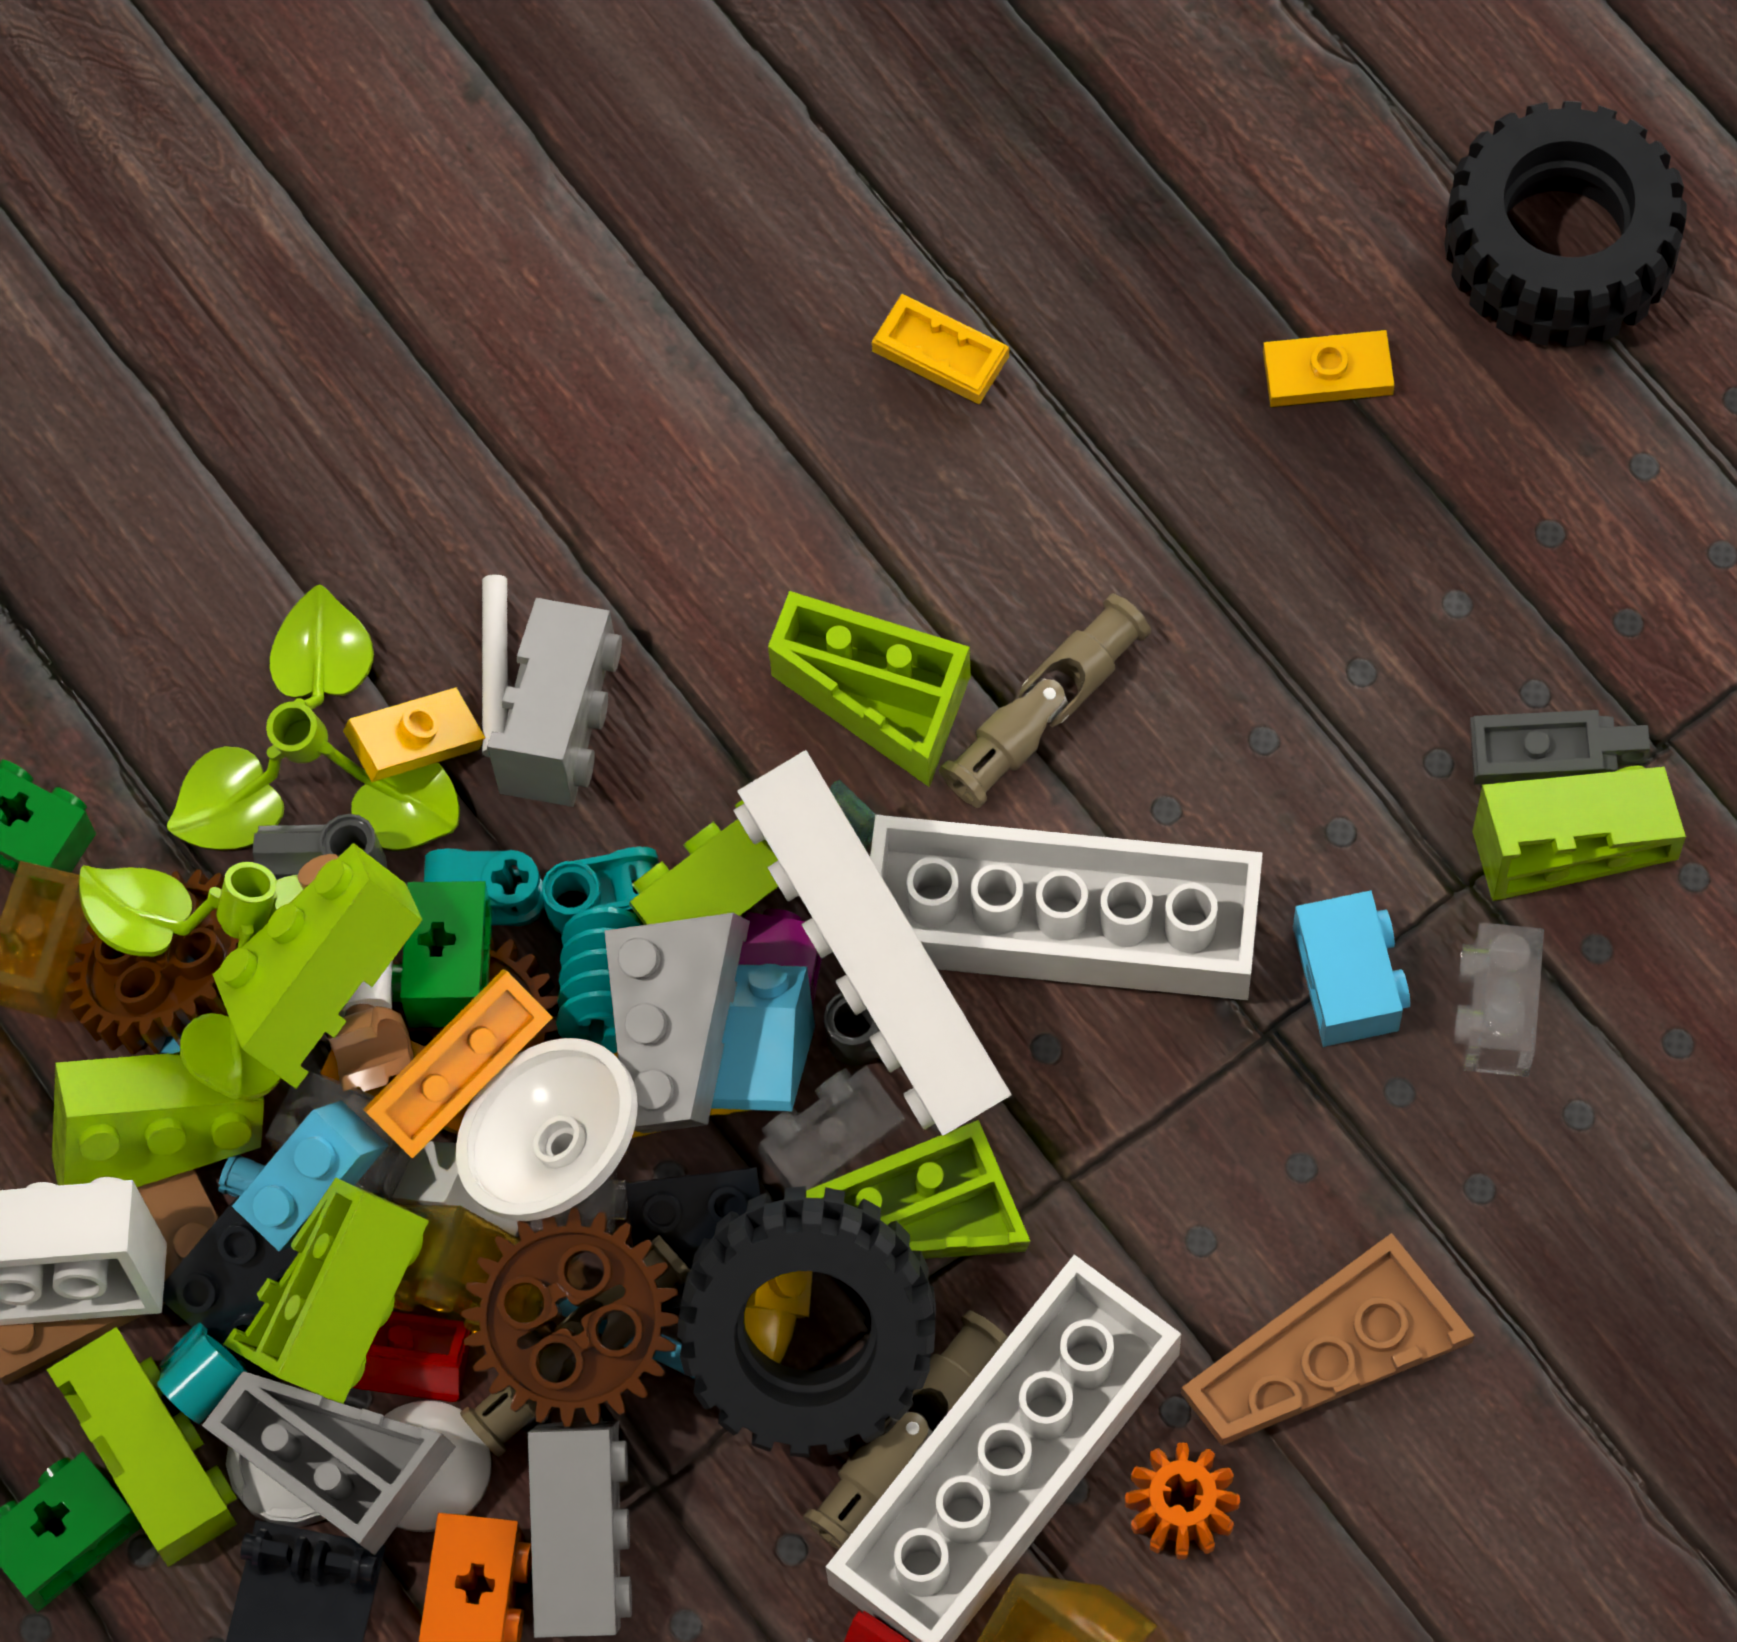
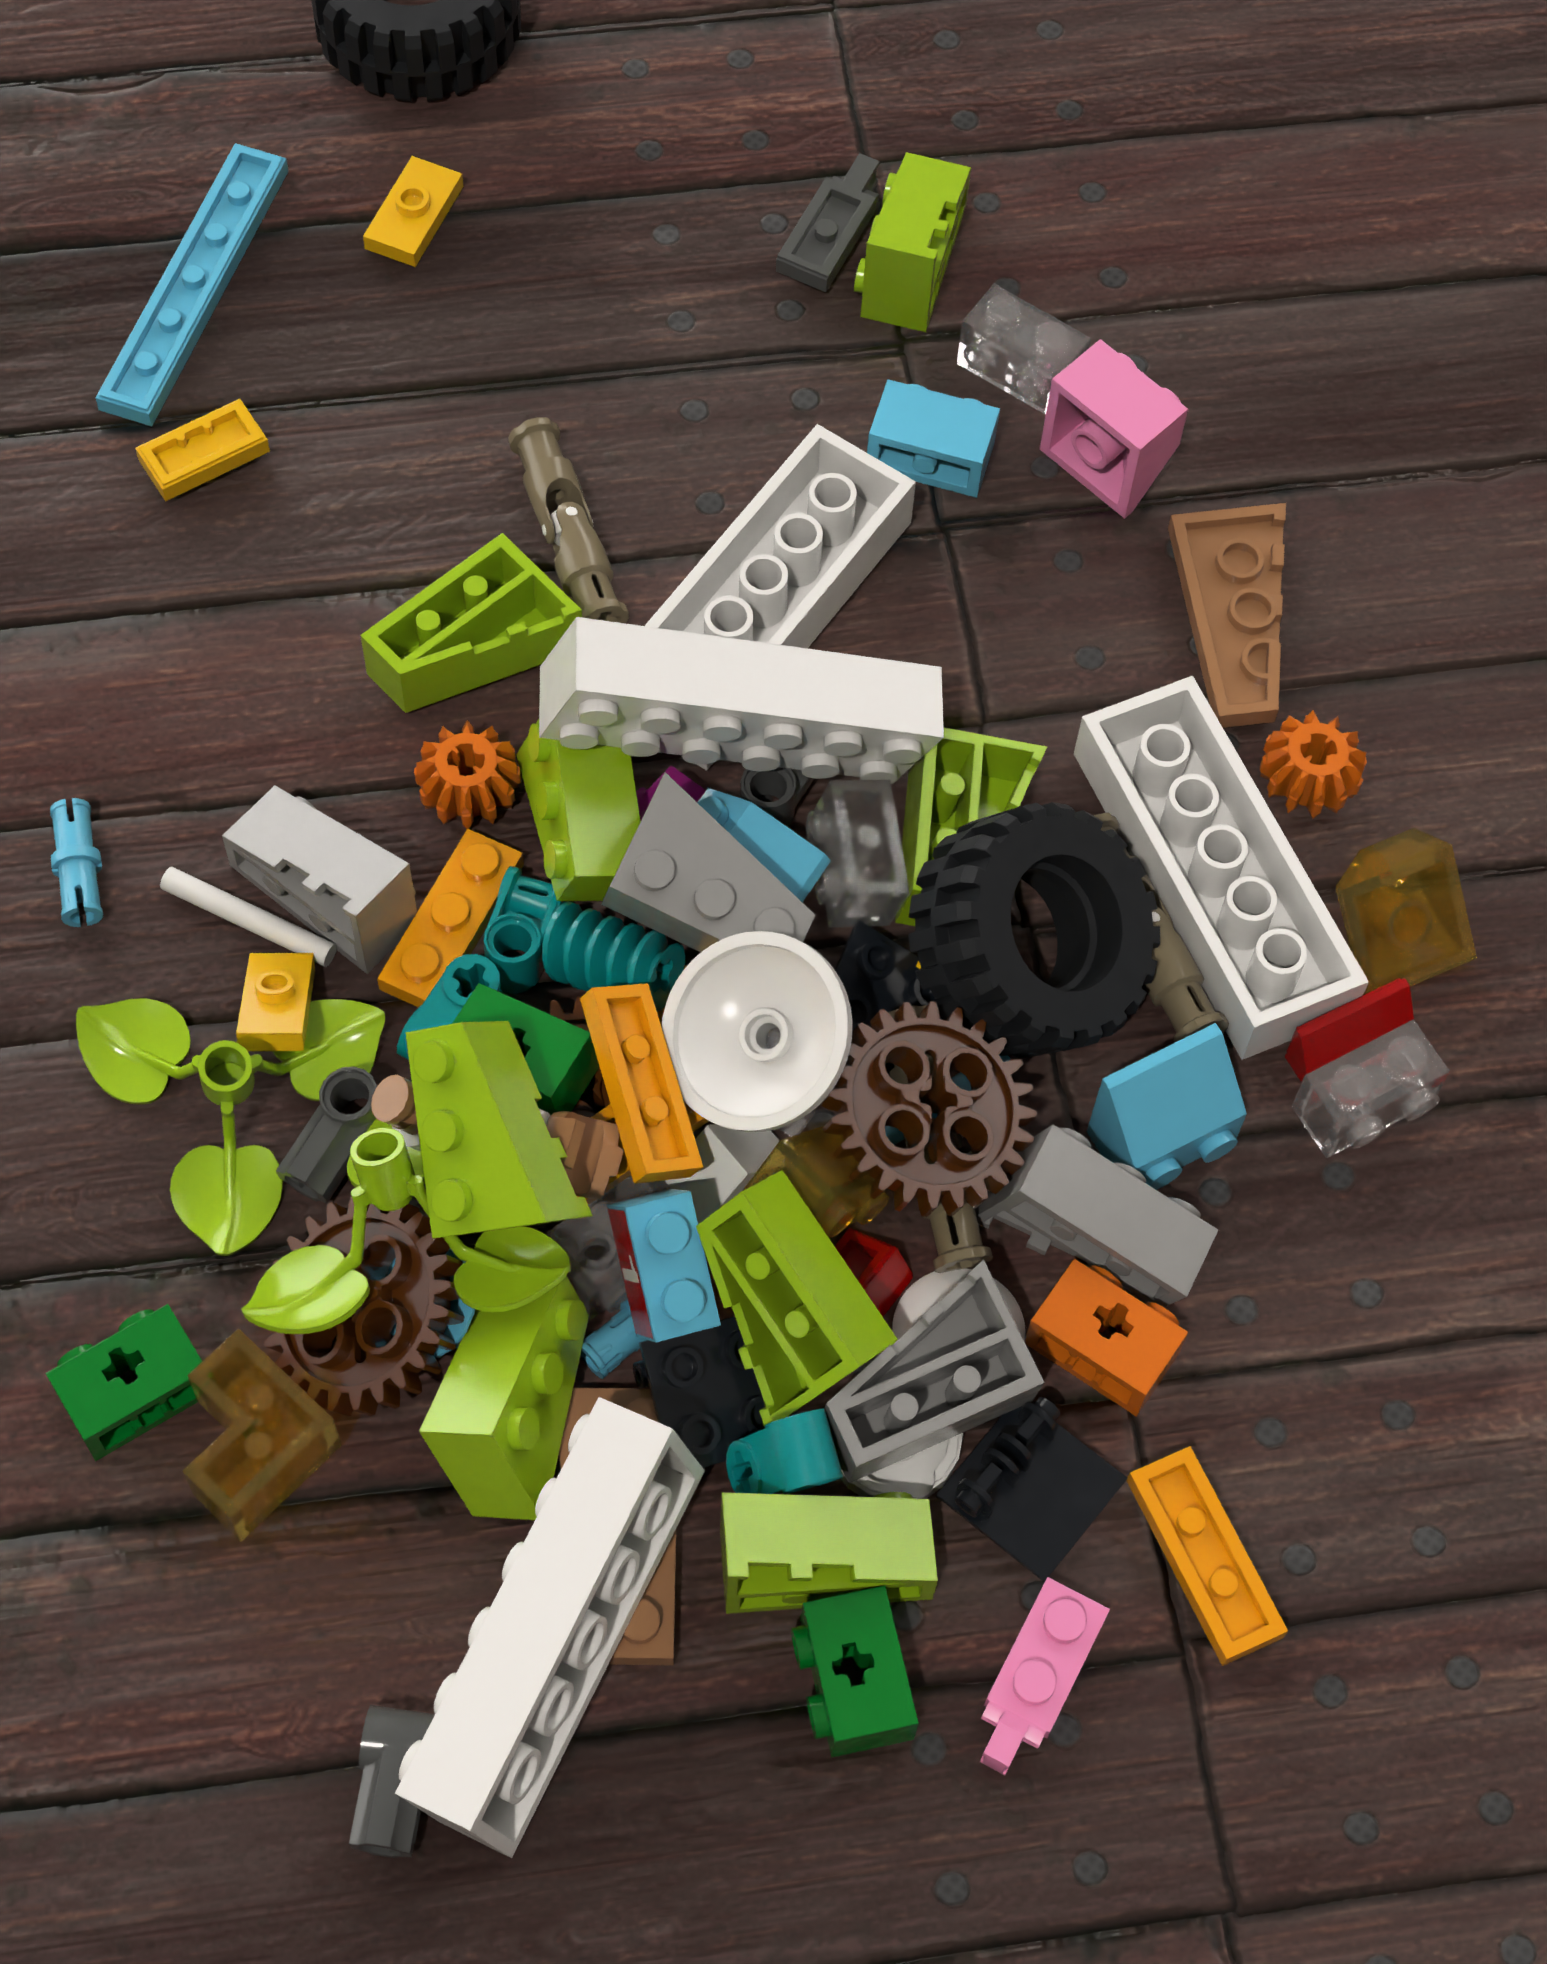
camera: 70 degrees left, 5 degrees down
none -> medium azure pin [50,798,103,927]
none -> medium azure tile [95,143,289,427]
none -> light orange plate [377,828,524,1008]
none -> orange gear [414,720,521,829]
none -> bright pink slope [1040,339,1188,519]
none -> medium azure slope [1086,1023,1247,1189]

